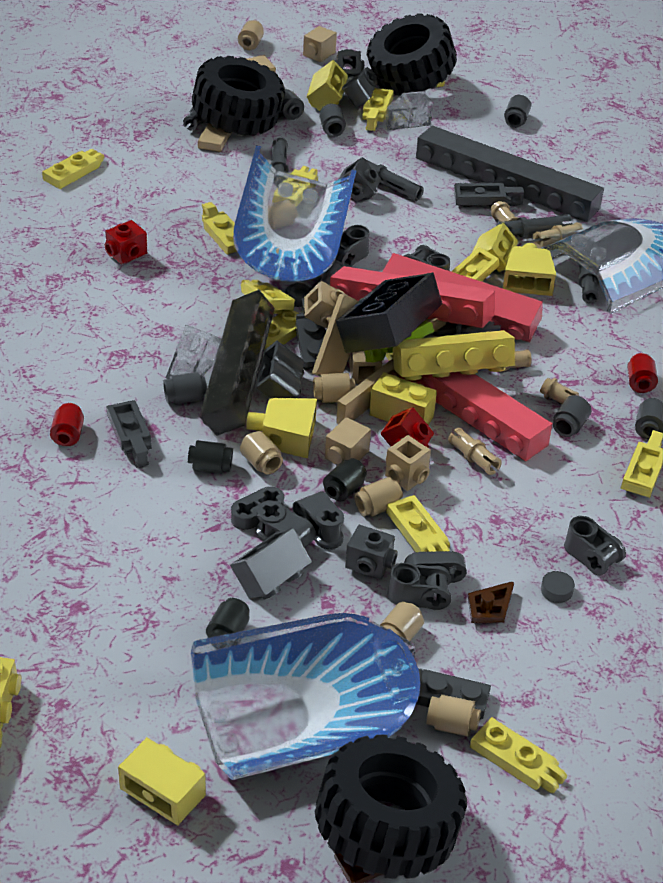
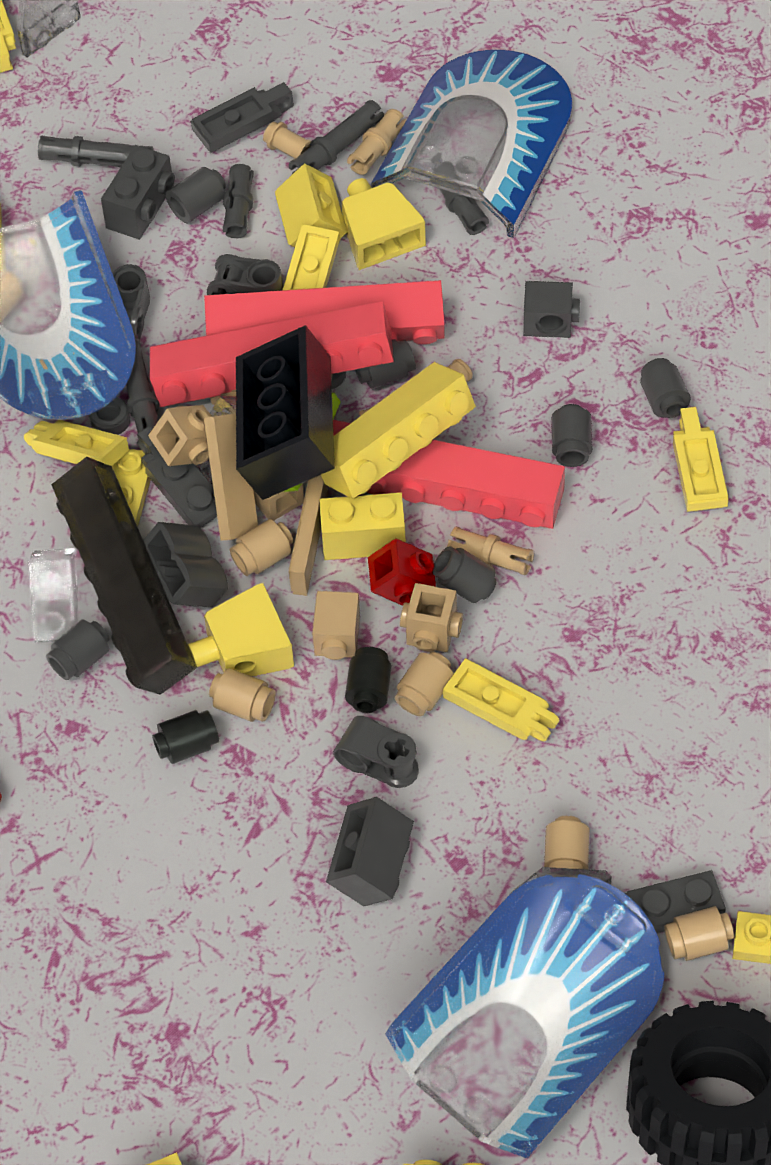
camera: 25 degrees left, 15 degrees up
dark grey hinge [106,400,152,467] -> none
pearl dark grey brick [206,598,250,646] -> none
dark grey beam [231,487,284,530] -> none
dark grey piece [256,501,316,548] -> none
dark grey brick [337,157,381,203] -> none
dark grey brick [345,524,398,580] -> none
dark grey piece [387,563,451,610] -> none
dark grey beam [404,551,467,583] -> none
dark grey brick [416,125,604,222] -> none
reddish brown piece [468,582,514,623] -> none
tan pin [540,378,579,404] -> none
dark grey tile [541,571,575,603] -> none
dark grey piece [564,516,626,576] -> none
red brick [627,353,658,393] -> none
none -> dark grey brick [101,144,175,240]
none -> dark grey brick [165,167,226,224]
none -> dark grey pin [222,164,254,239]
none -> dark grey brick [433,546,496,603]
none -> dark grey brick [523,281,580,338]

